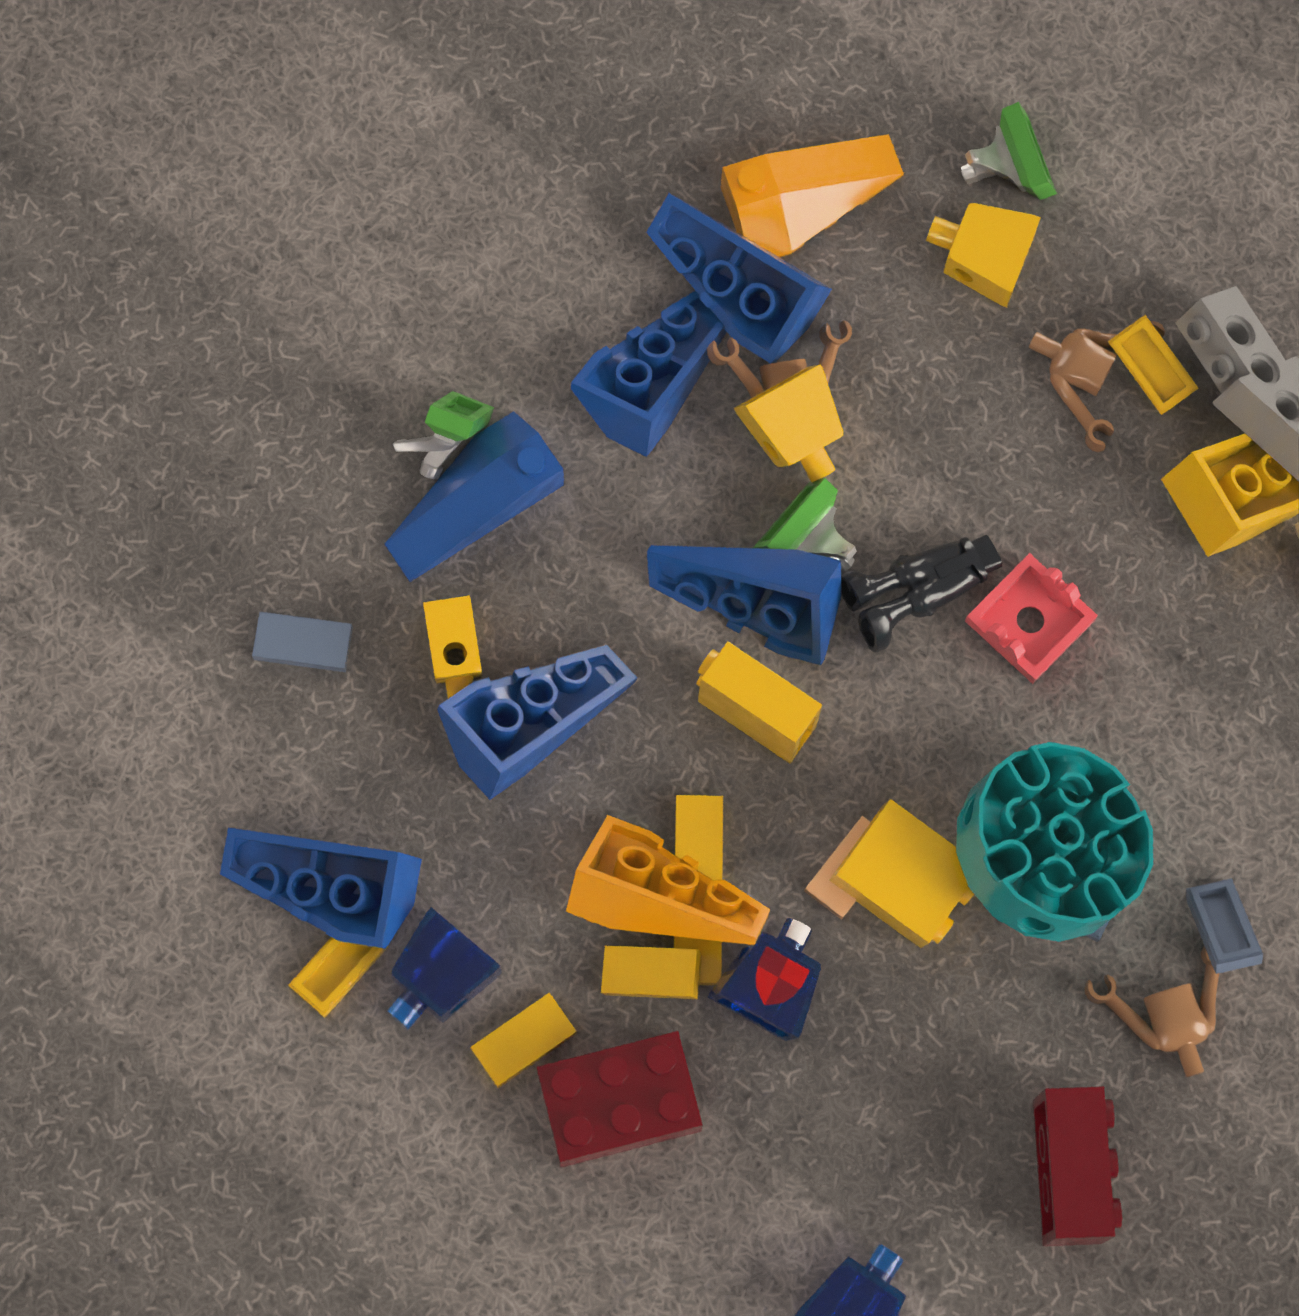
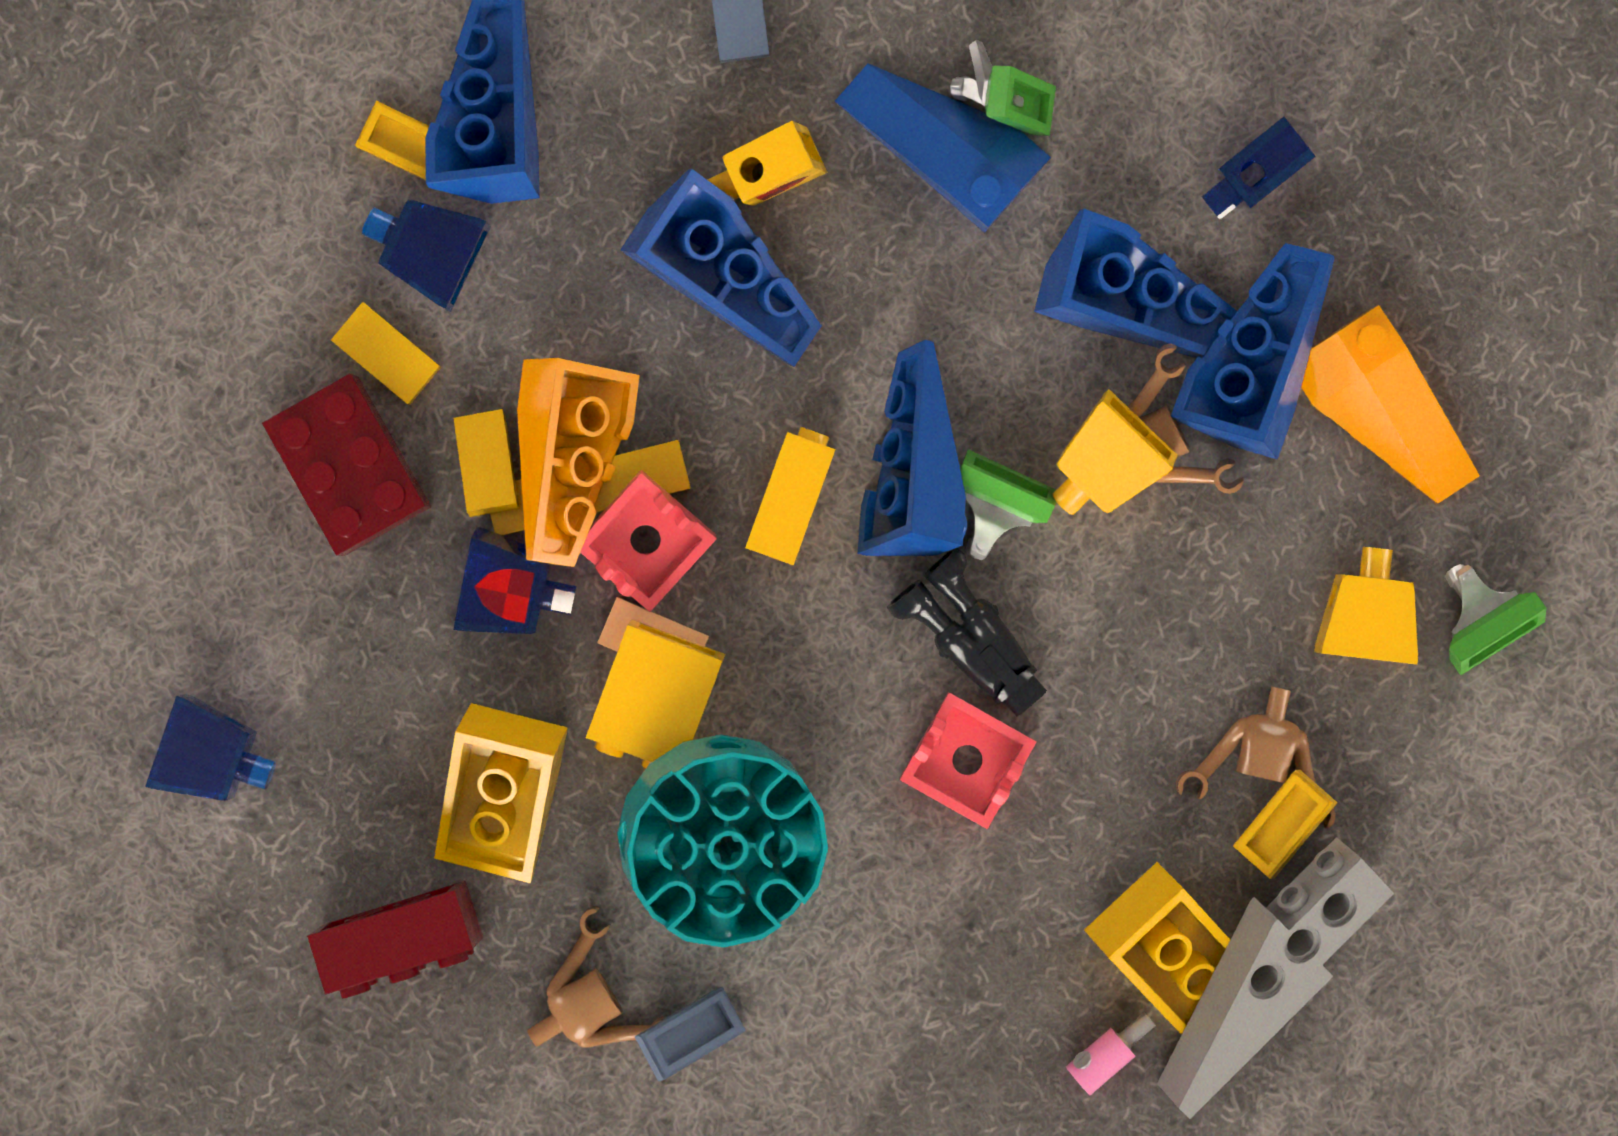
camera: 80 degrees right, 15 degrees up
none -> yellow slope [434,703,568,883]
none -> coral piece [580,470,717,612]
none -> clear blue torso [1201,117,1316,219]

